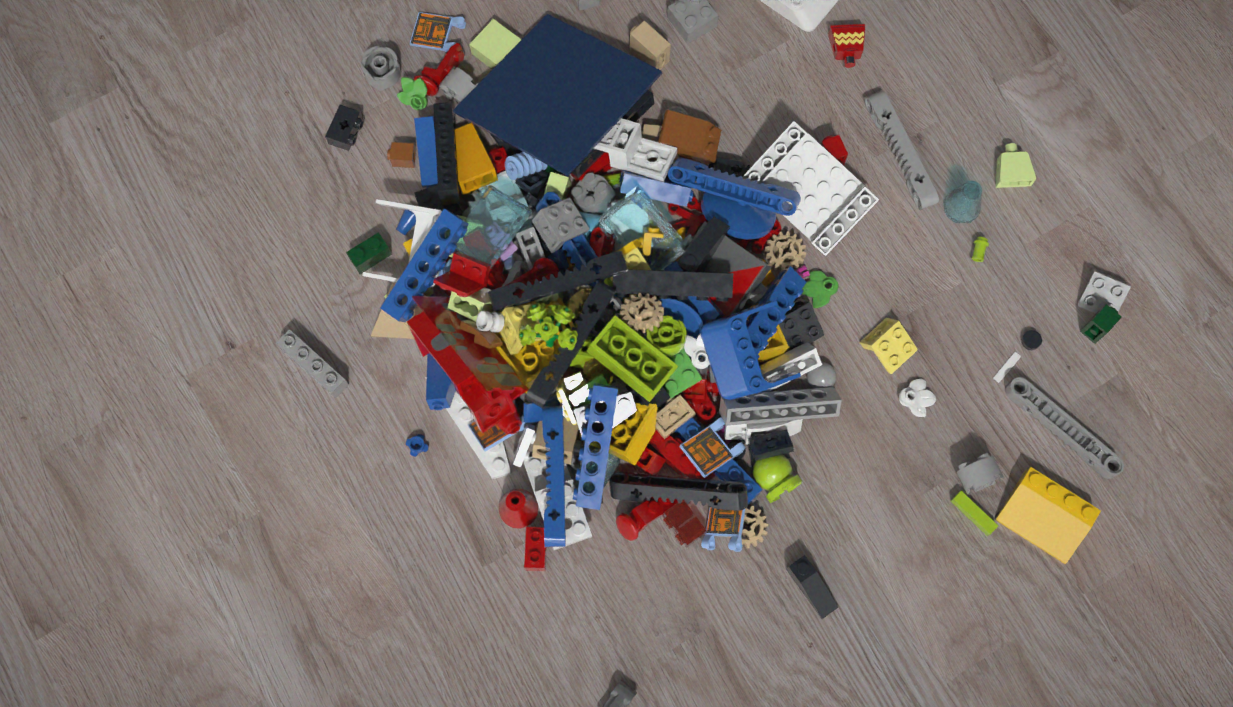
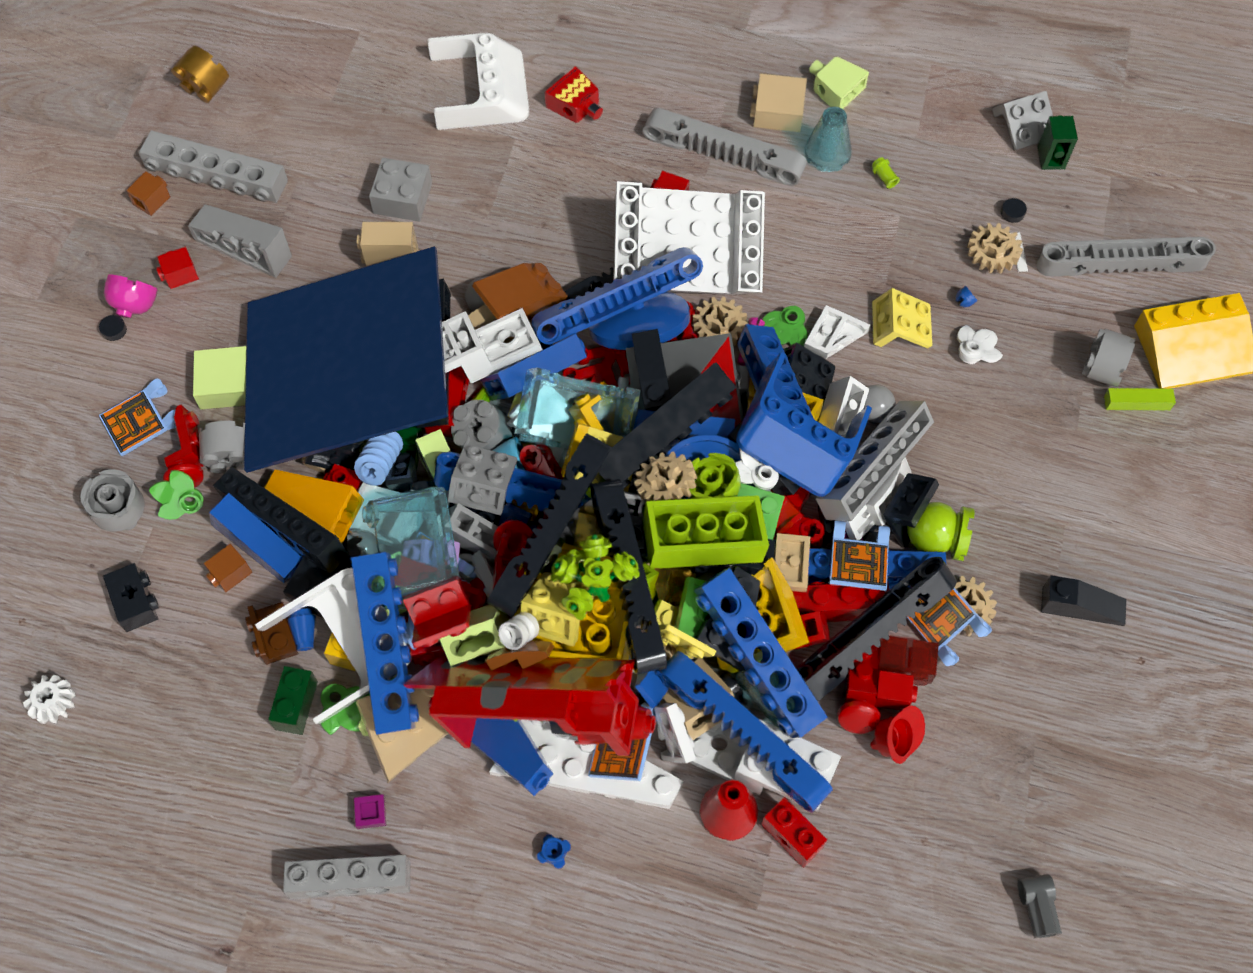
camera: 45 degrees left, 10 degrees down
none -> white gear [23,675,76,724]
none -> reddish brown bracket [245,602,299,665]
none -> bright green plate [321,684,370,735]
none -> magenta plate [354,794,387,829]
none -> tan piece [750,74,807,132]
none -> white wing [804,305,870,359]
none -> red piece [870,705,925,764]
none -> red brick [875,671,918,710]
none -> blue hinge [956,285,978,308]
none -> tan gear [967,223,1023,274]

